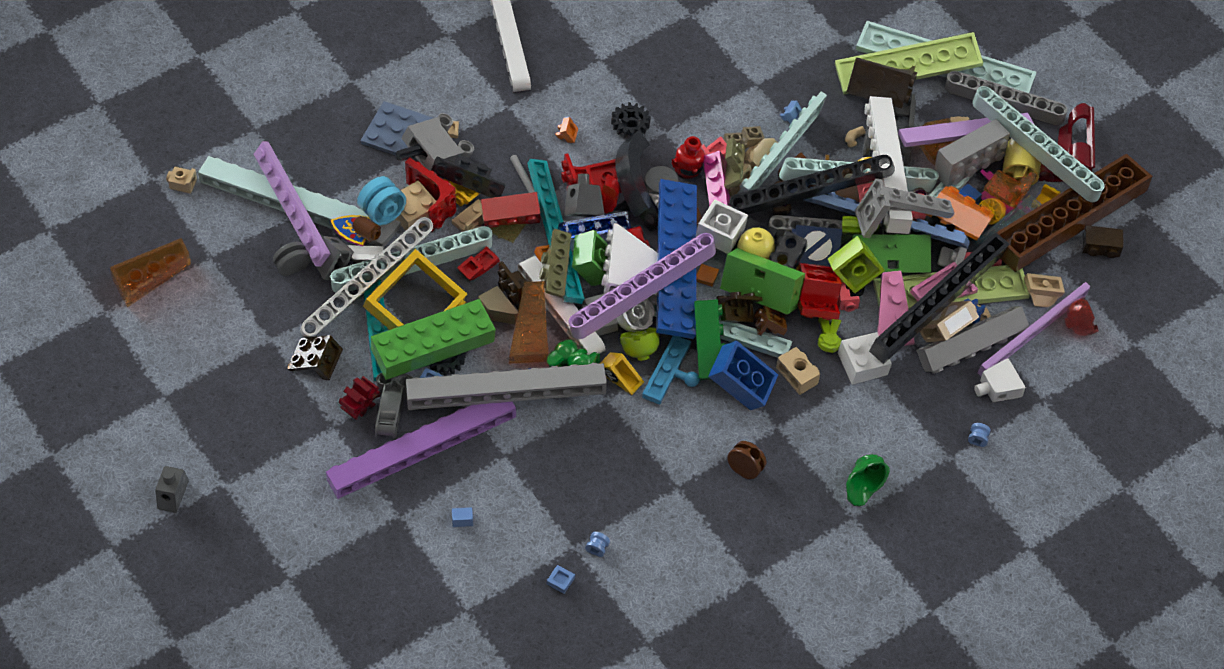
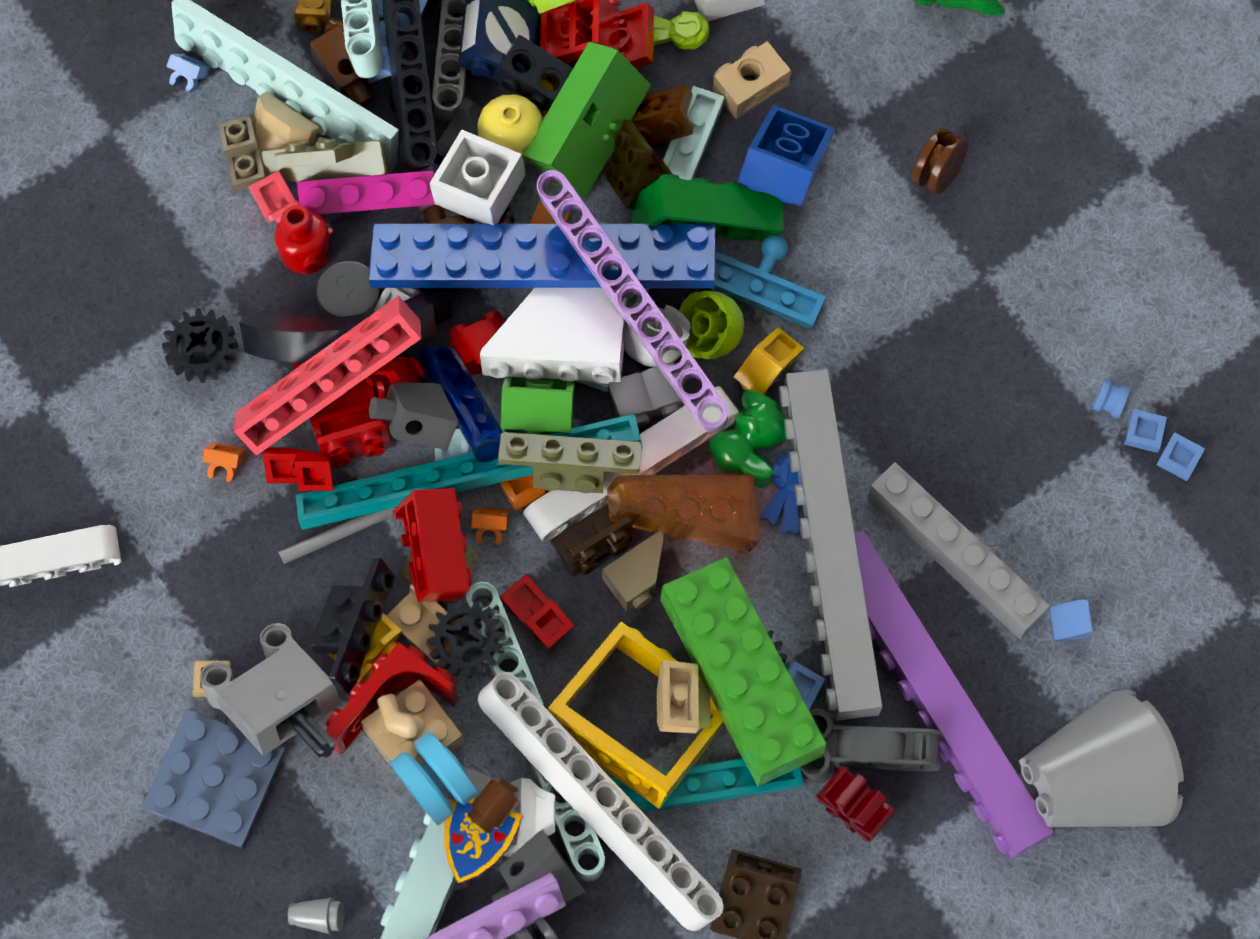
camera: 90 degrees left, 15 degrees up
none -> coral brick [234,295,421,456]
none -> red slope [262,447,334,491]
none -> light grey cone [288,897,344,934]
none -> tan arm [377,694,425,738]
none -> black gear [426,599,506,679]
none -> orange tile [471,507,509,545]
none -> tan slope [657,660,710,733]
none -> light grey brick [868,462,1050,640]
none -> light grey cone [1019,689,1184,827]
none -> medium blue plate [1124,409,1167,453]

